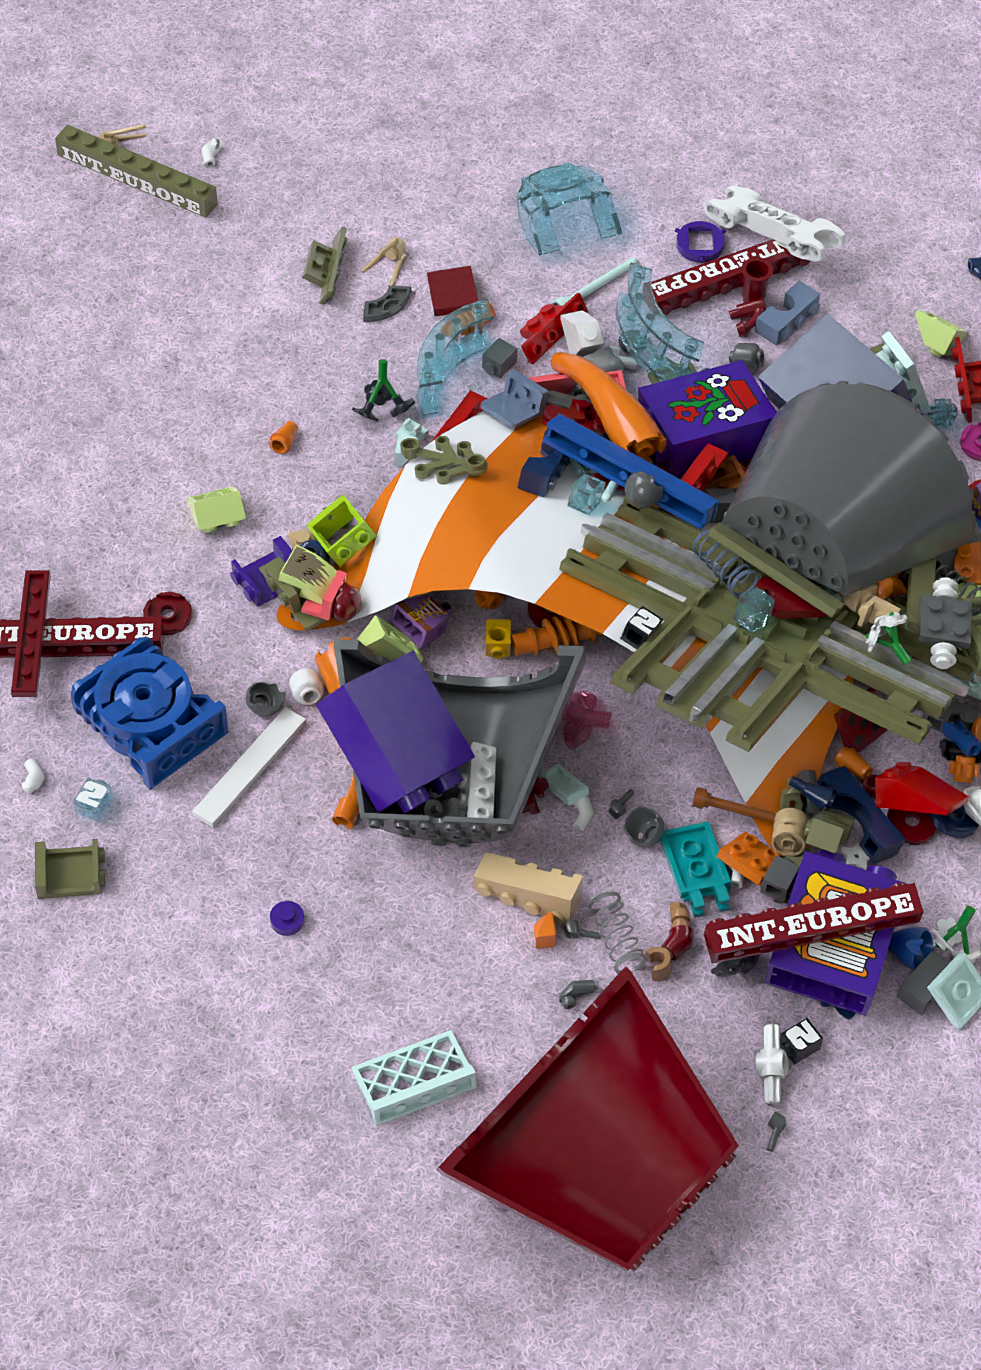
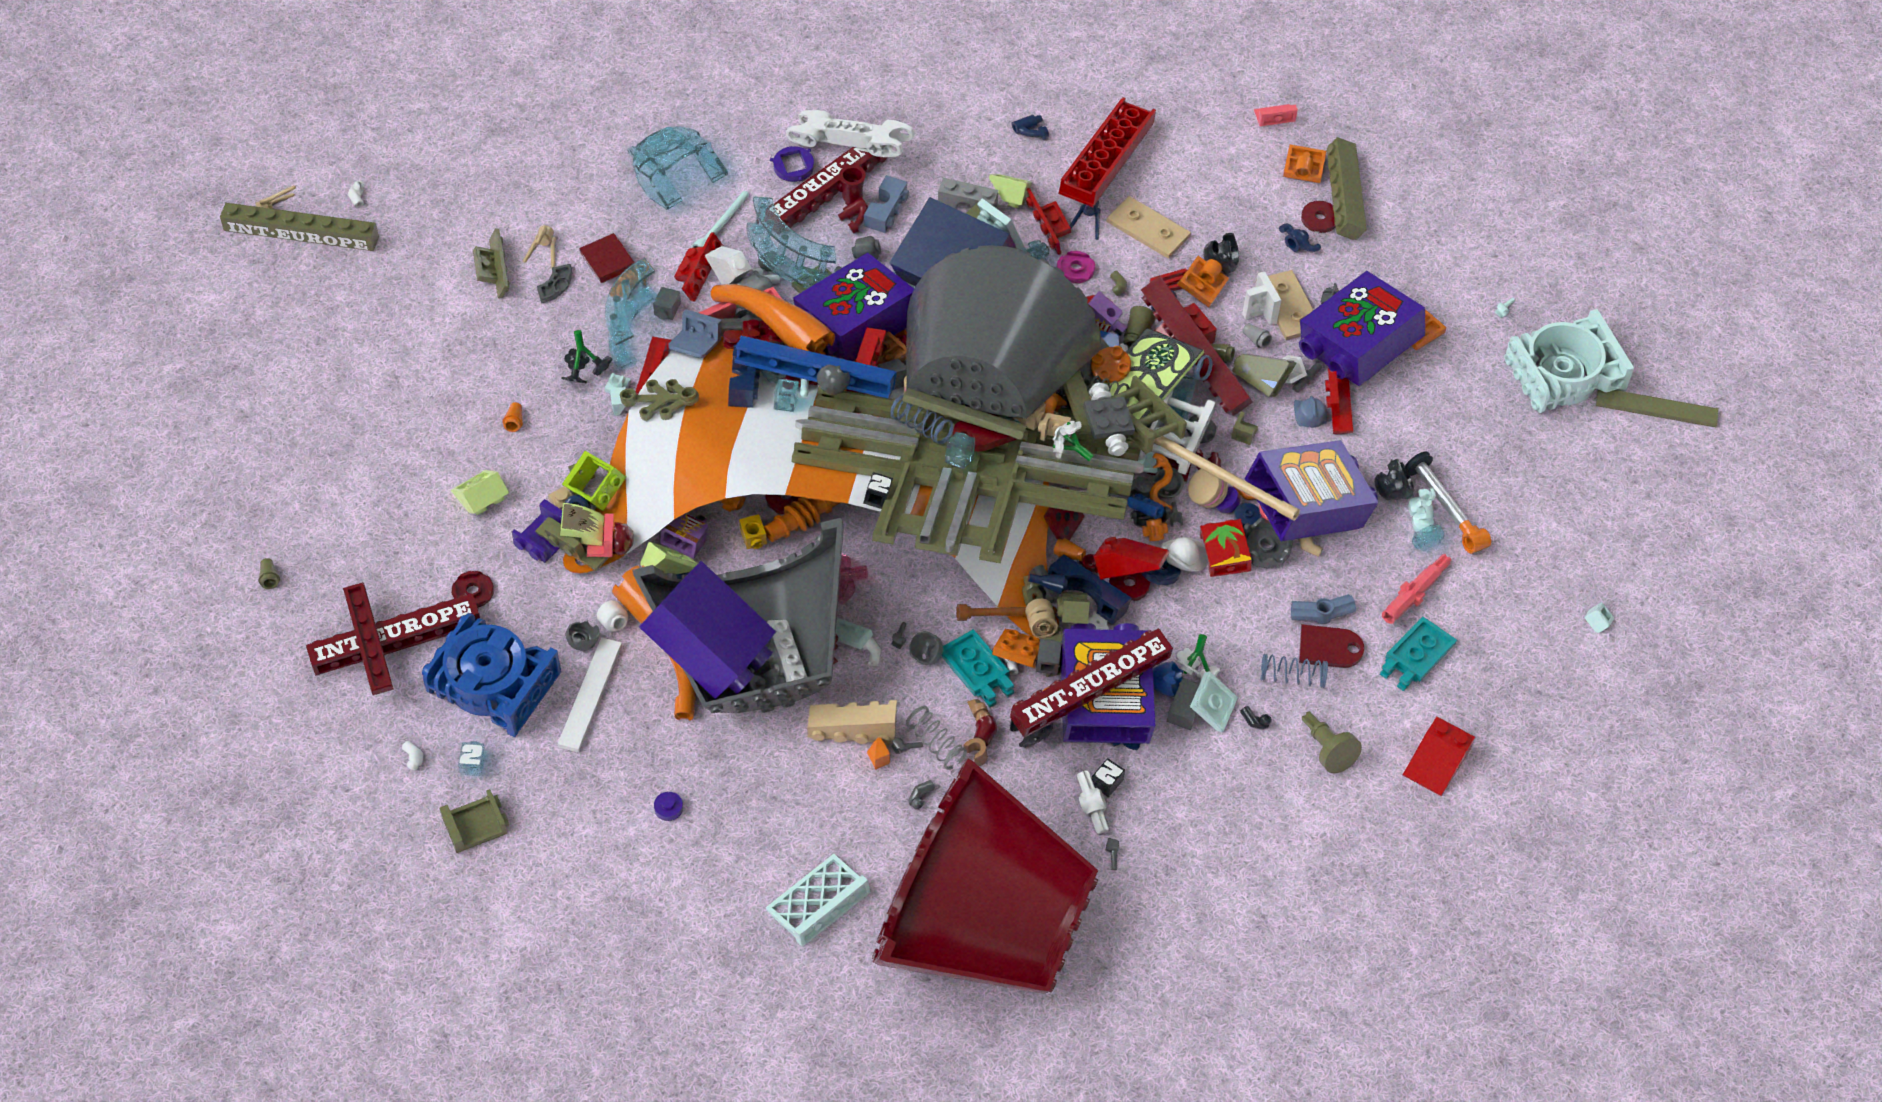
camera: 20 degrees left, 0 degrees up
none -> light grey arch [938,178,998,209]

